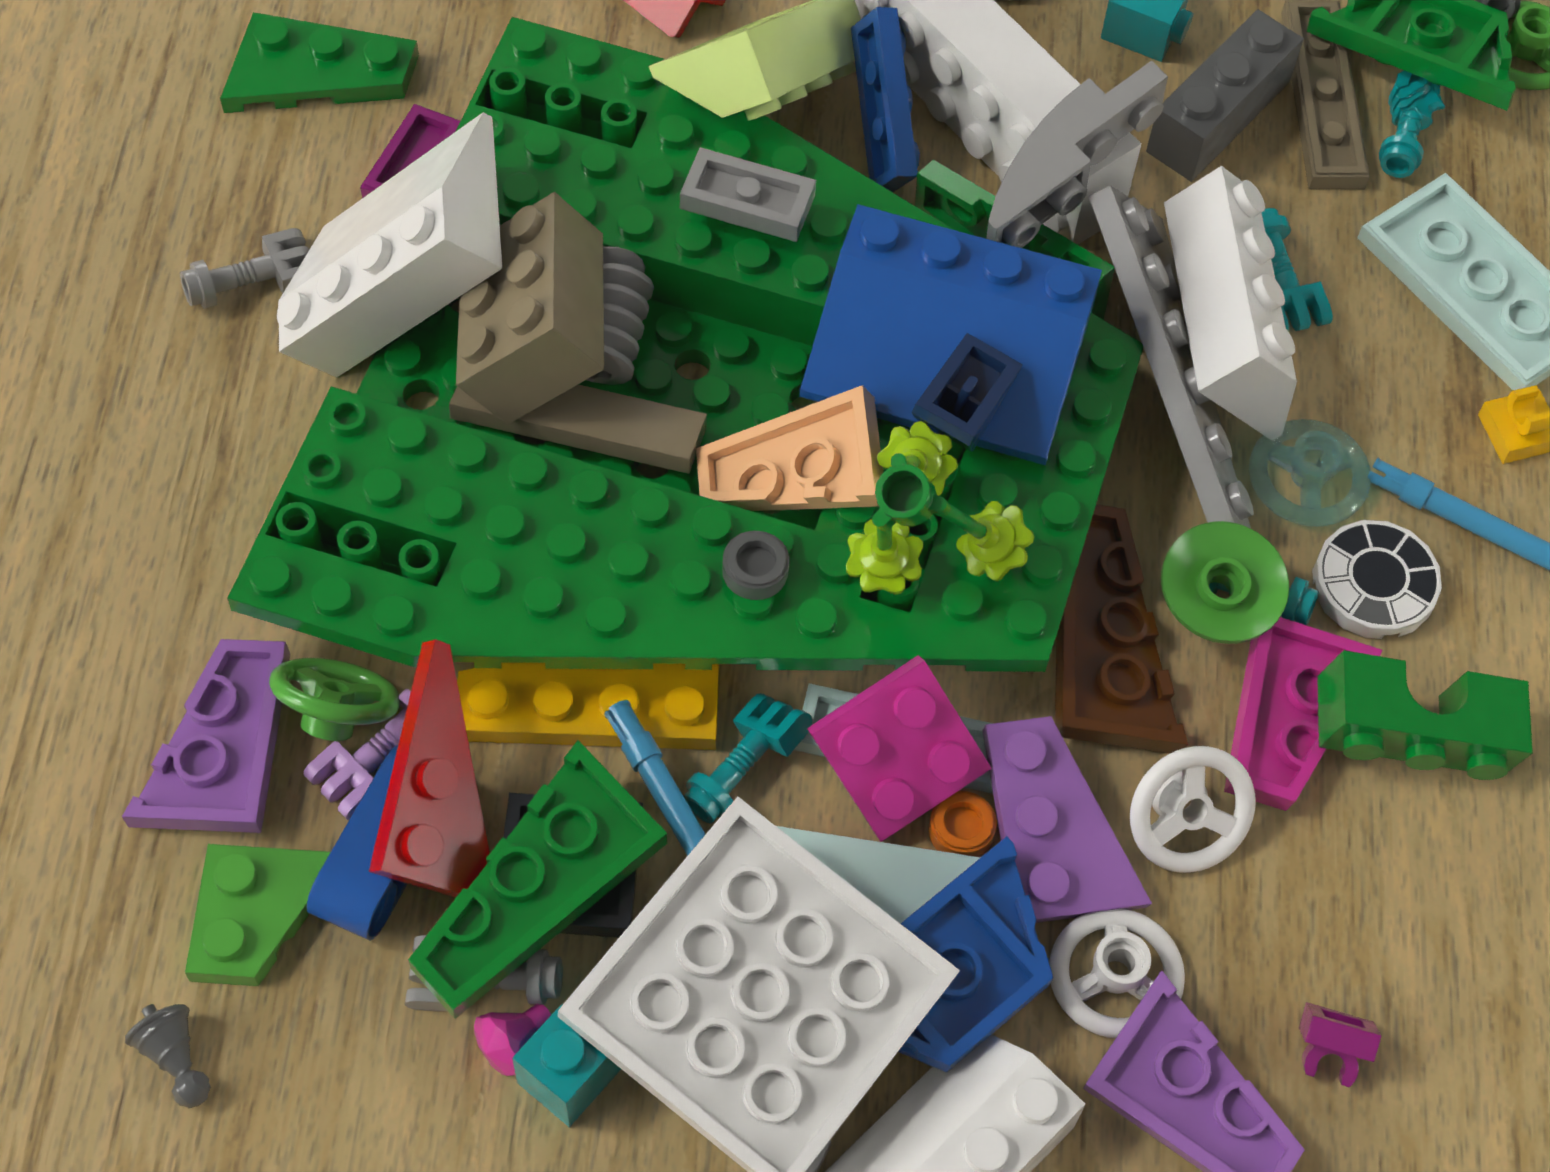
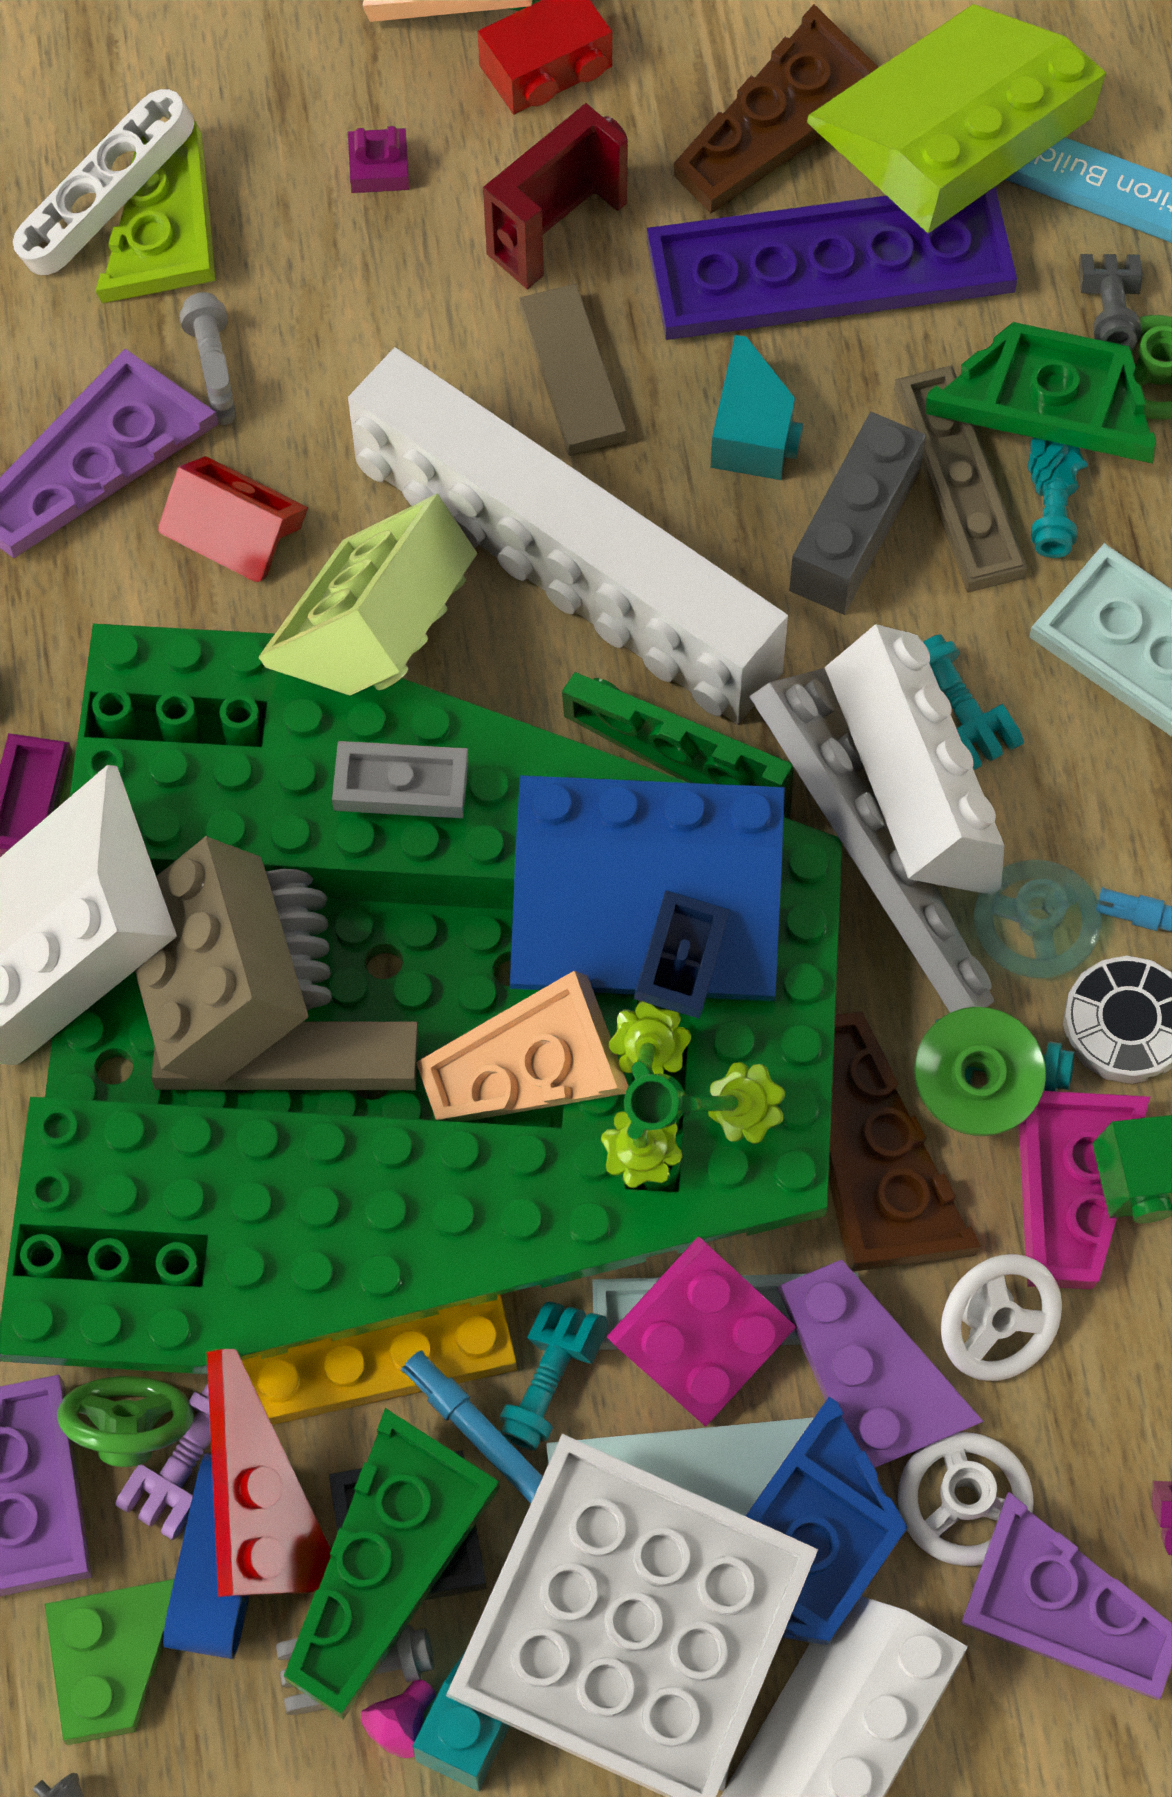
camera: 10 degrees left, 5 degrees up
dark grey tile [722,531,789,600] -> none
blue plate [851,7,920,192] -> none
orange tile [928,791,997,857] -> none
light grey slope [987,61,1168,248] -> none

